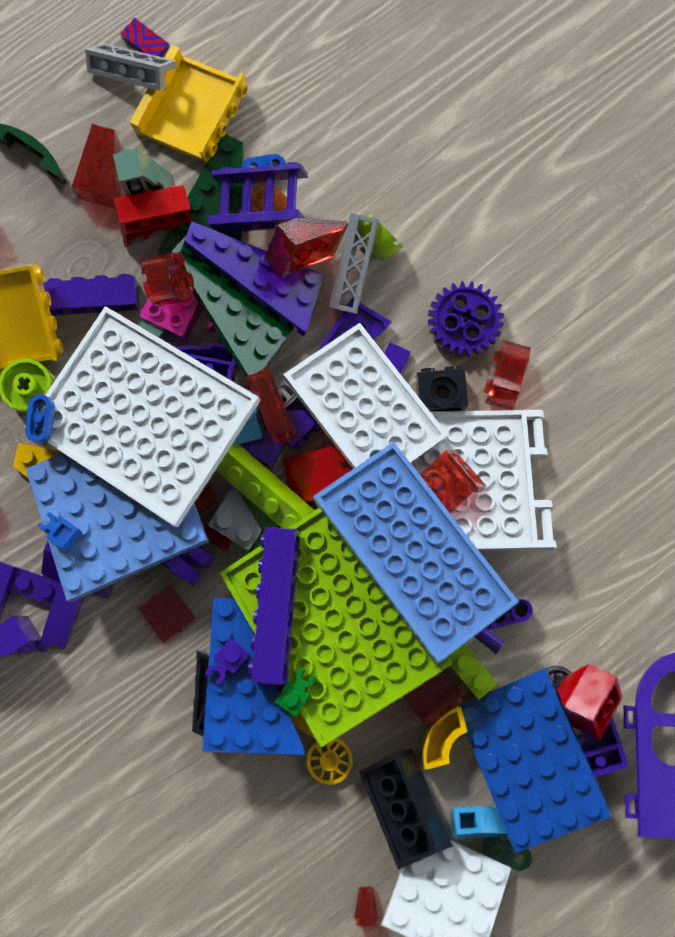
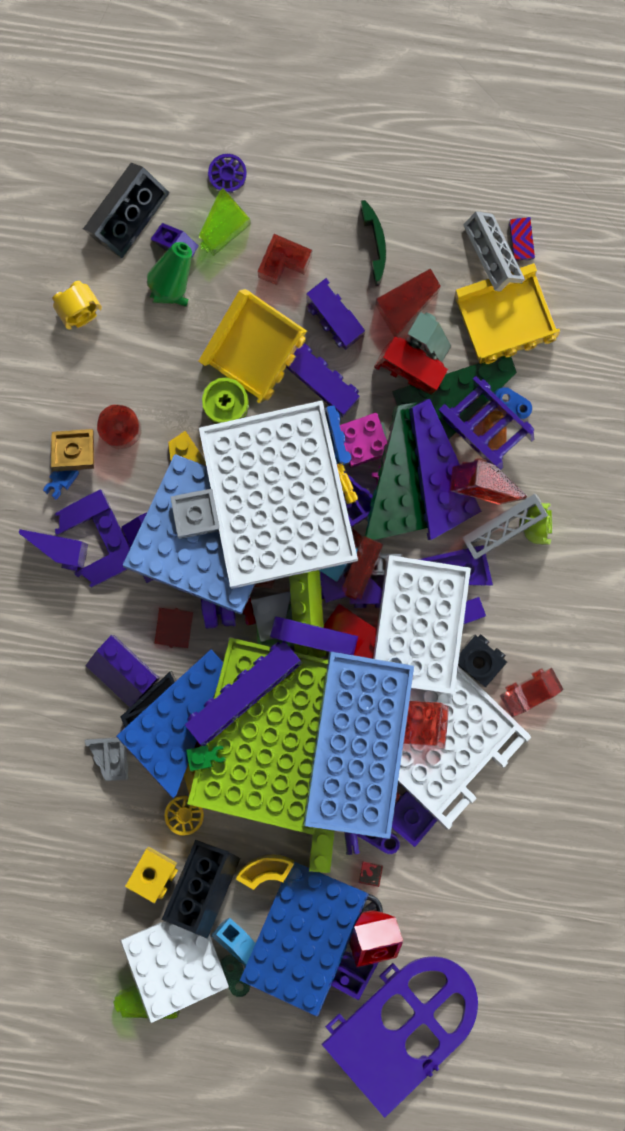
camera: 45 degrees right, 5 degrees up
blue plate [25,394,55,444] -> none
blue plate [38,512,83,552] -> none
clear red brick [141,252,194,307] -> none
dark purple plate [205,638,250,686] -> none
clear red cone [354,886,379,927] -> none
clear red bracket [403,670,464,725] -> none
dark purple gear [427,281,504,357] -> none
none -> dark purple slope [85,635,160,707]
none -> light grey wing [85,737,128,781]
none -> yellow brick [125,846,178,903]
none -> light grey plate [171,489,220,539]
none -> dark purple beam [270,616,359,656]
none -> dark purple wedge [306,278,365,350]
none -> blue plate [324,405,351,465]
none -> yellow axle [337,463,358,504]
none -> clear red tile [358,861,383,887]
none -> dark purple plate [392,790,438,847]

